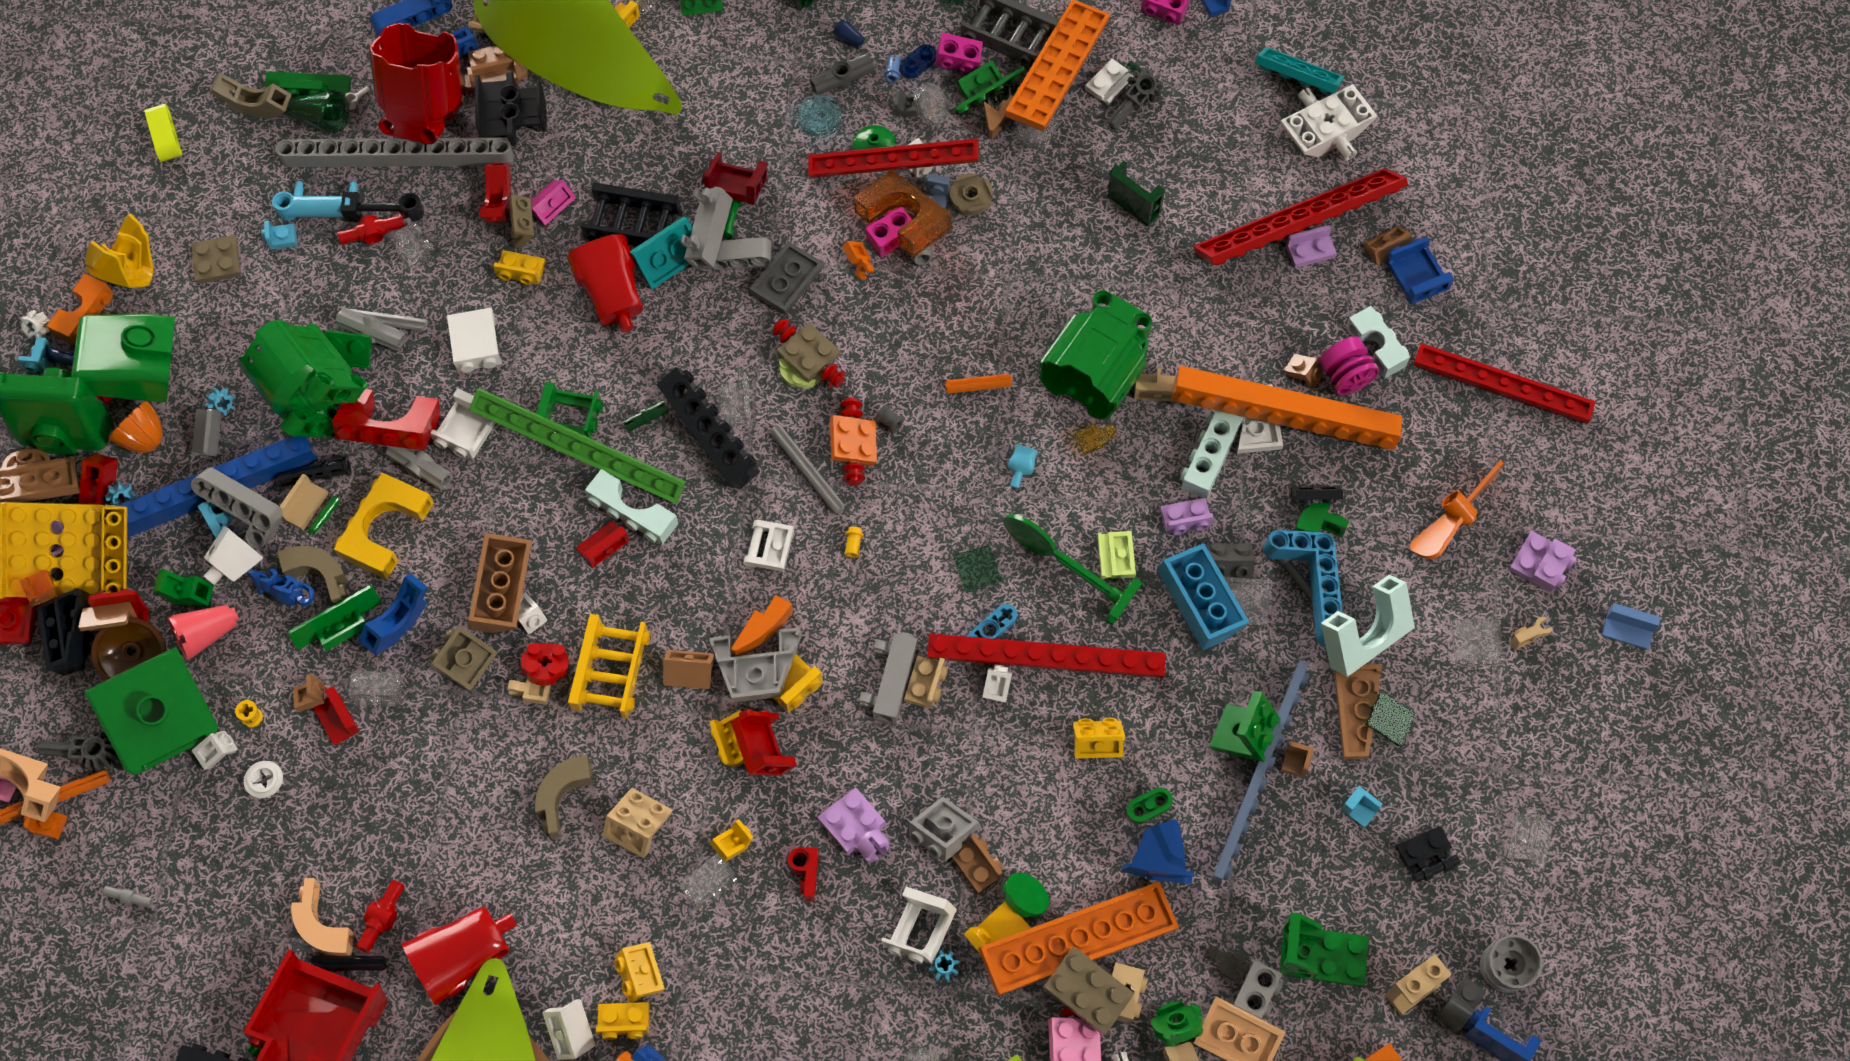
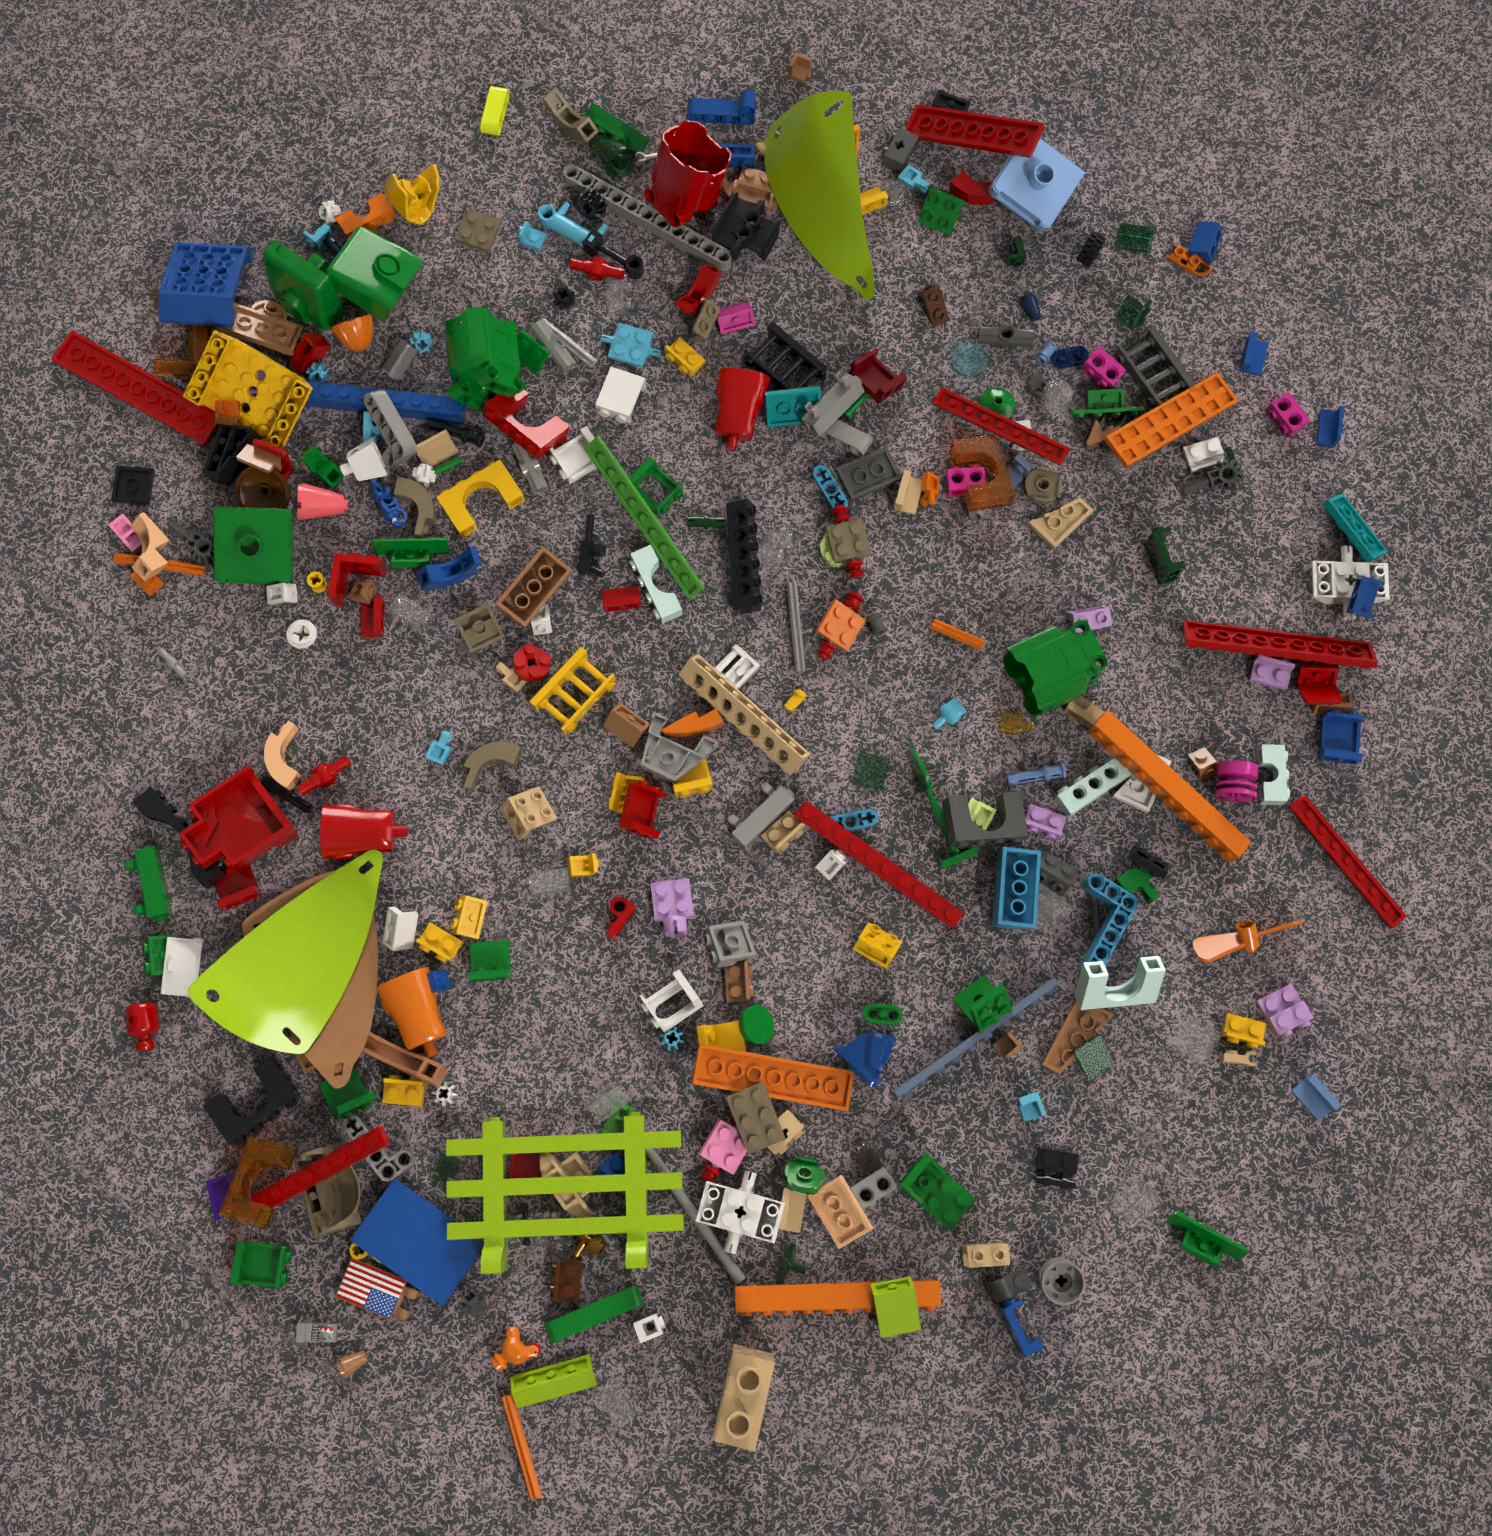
camera: 30 degrees right, 10 degrees up
none -> red bracket [327,552,387,608]
none -> white gear [412,464,436,486]
none -> medium azure plate [425,730,453,766]
none -> green bracket [469,940,512,983]
none -> black gear [553,287,575,311]
none -> black gear [576,189,608,221]
none -> black piece [576,515,606,578]
none -> medium azure plate [600,323,661,368]
none -> tan brick [678,654,810,775]
none -> dark azure beam [813,465,848,511]
none -> tan panel [894,469,922,515]
none -> reddish brown bracket [916,285,949,326]
none -> dark grey arch [942,791,1029,848]
none -> medium blue pin [1006,762,1066,786]
none -> tan wing [1027,498,1094,549]
none -> lavender bracket [1067,605,1112,633]
none -> green bracket [1167,1211,1249,1268]
none -> yellow bracket [1221,1013,1266,1049]
none -> red bracket [1295,664,1343,705]
none -> blue panel [1346,576,1385,619]

